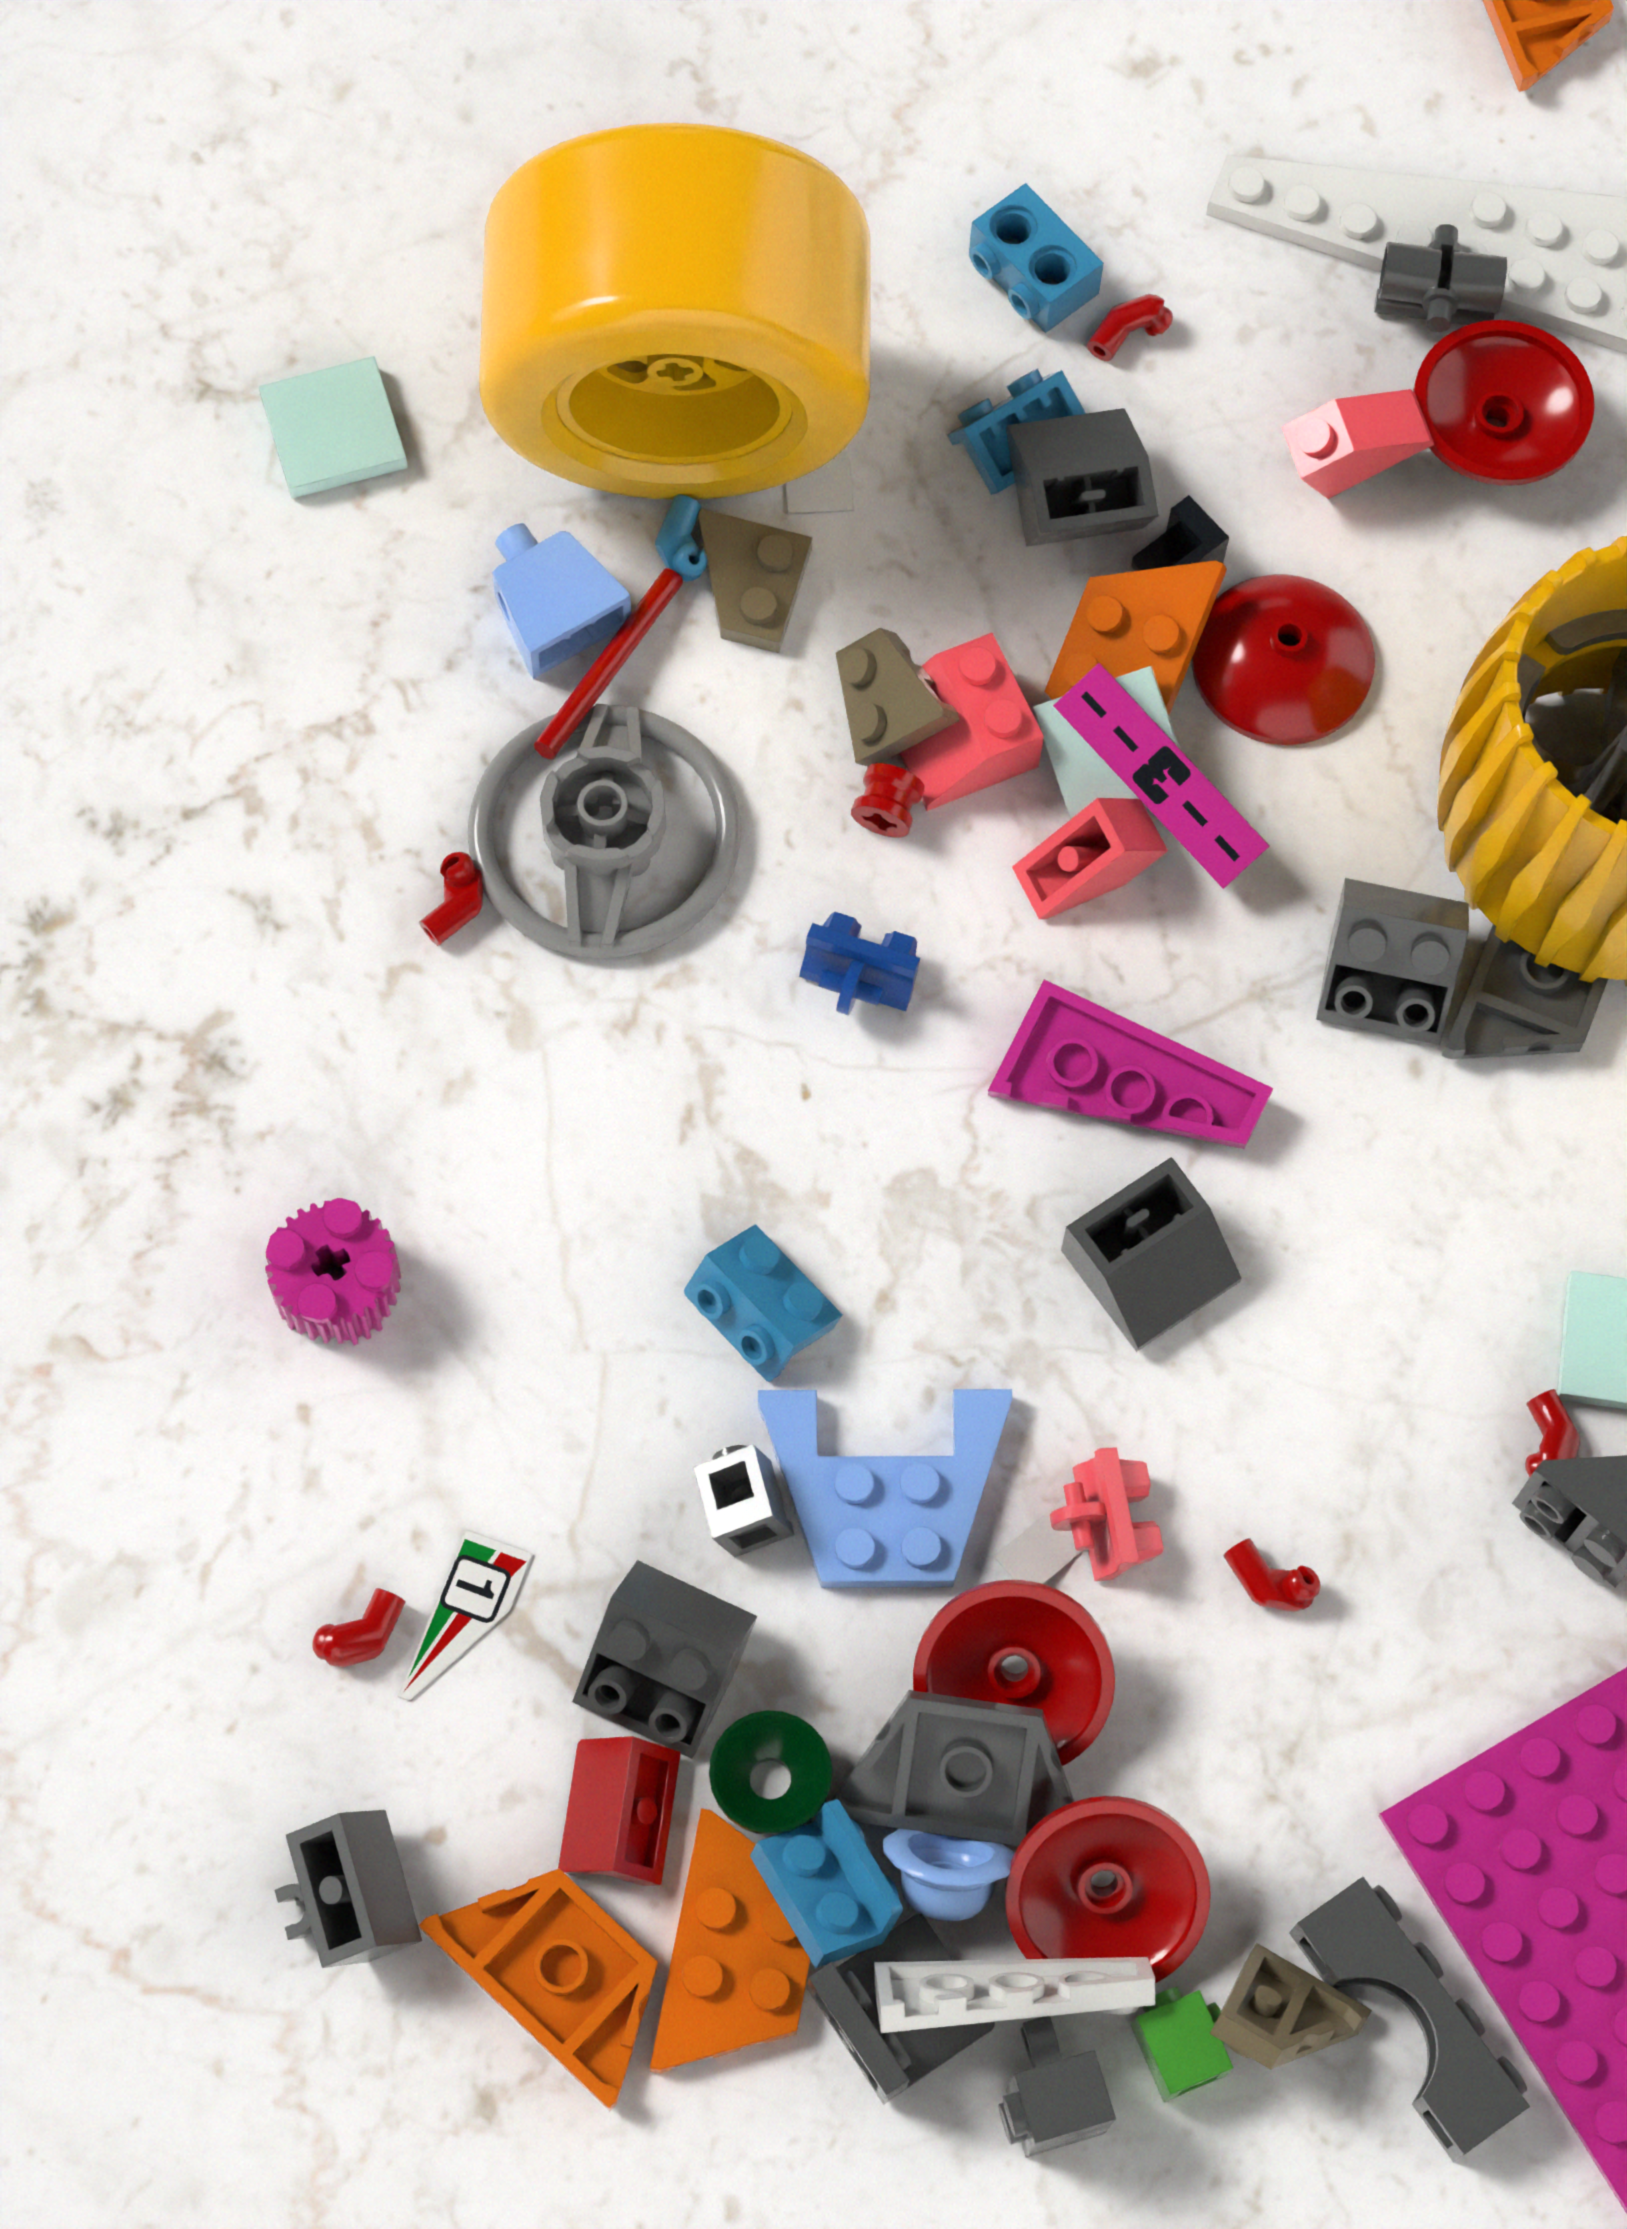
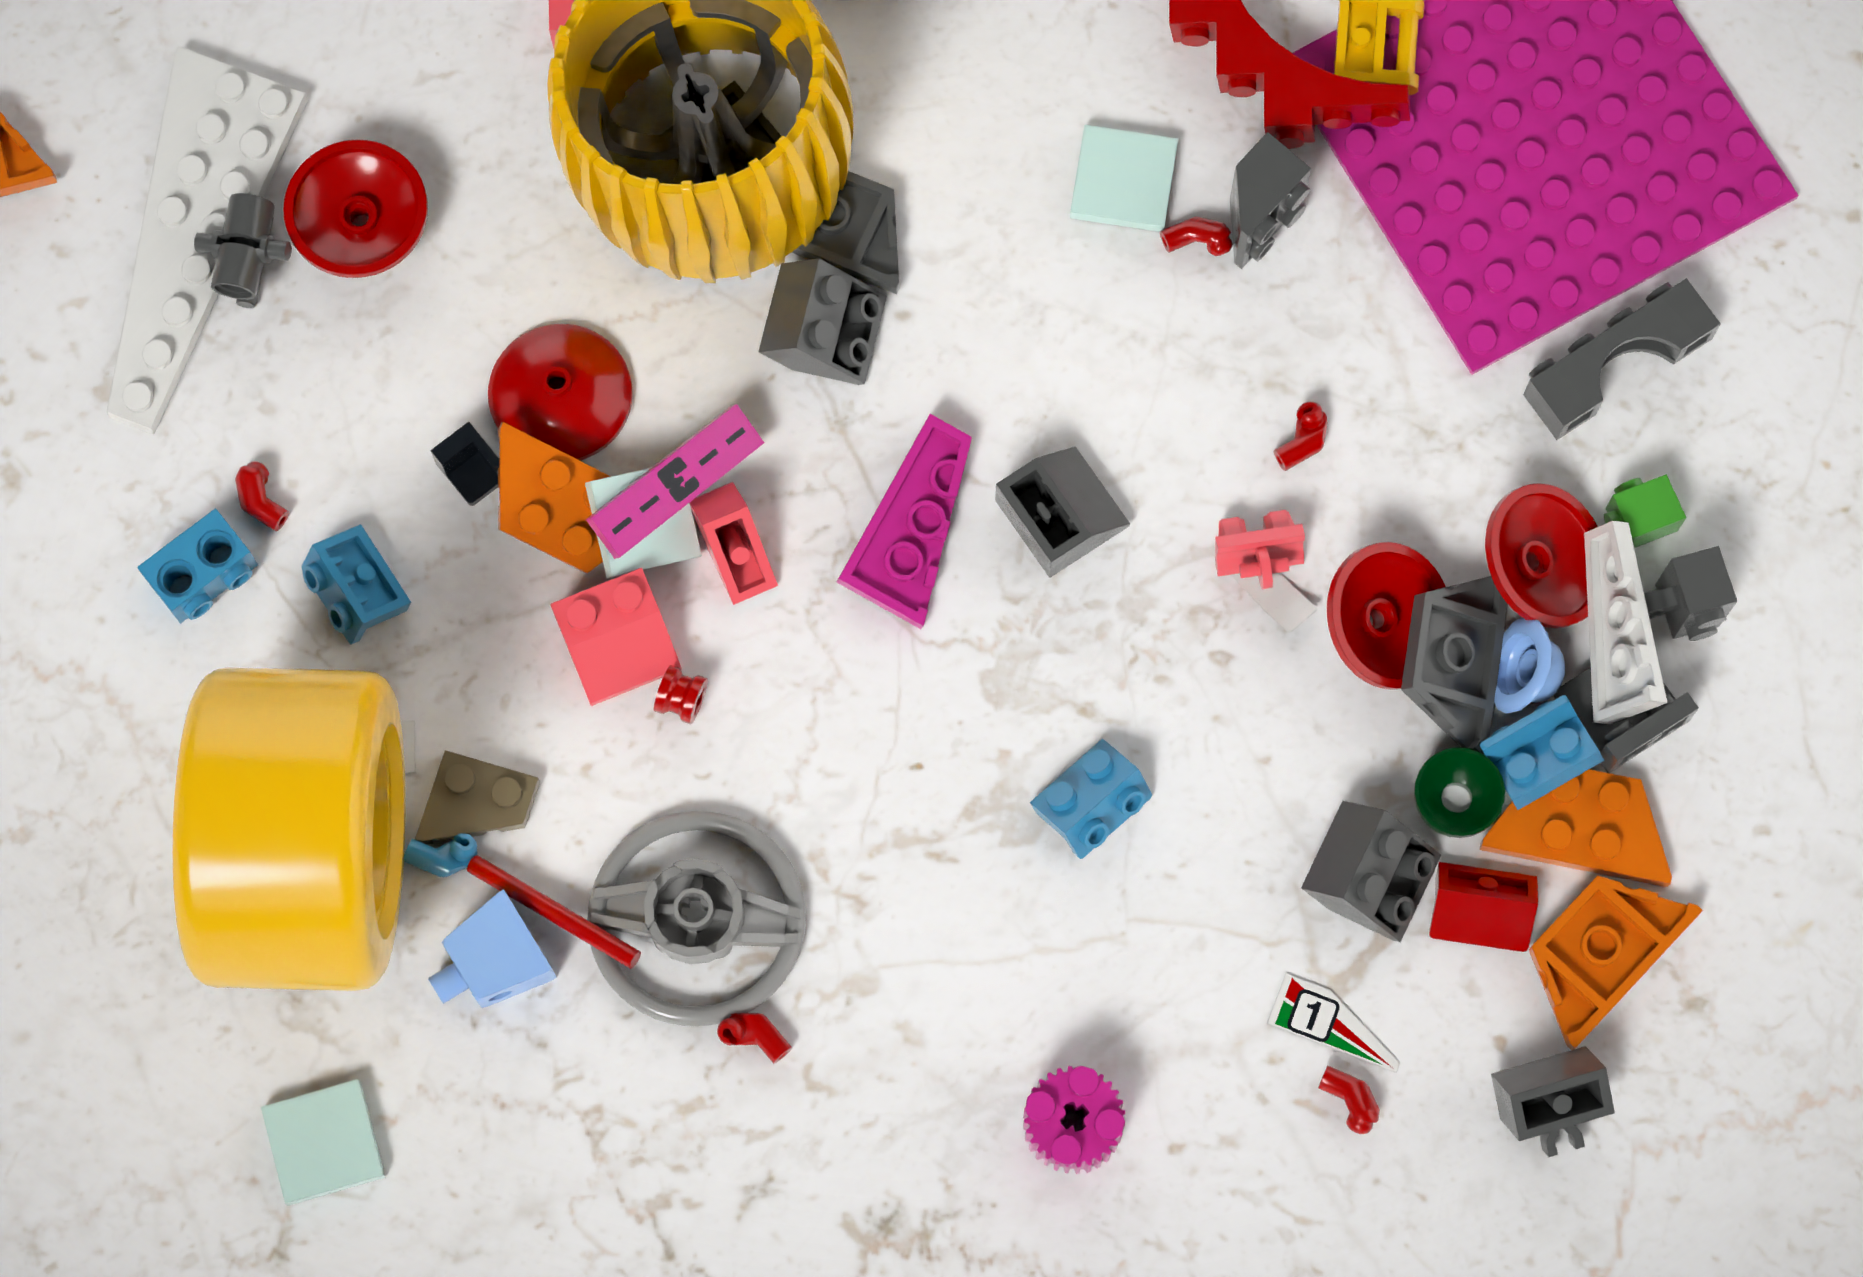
camera: 85 degrees left, 5 degrees up
dark grey brick [693,1444,795,1557] -> none
light blue wing [758,1389,1012,1588] -> none
blue hips [799,912,920,1016] -> none
dark tan wing [835,628,959,767] -> none
dark grey slope [1005,408,1159,547] -> none
dark tan wing [1210,1943,1372,2070] -> none
coral slope [1282,389,1434,499] -> none

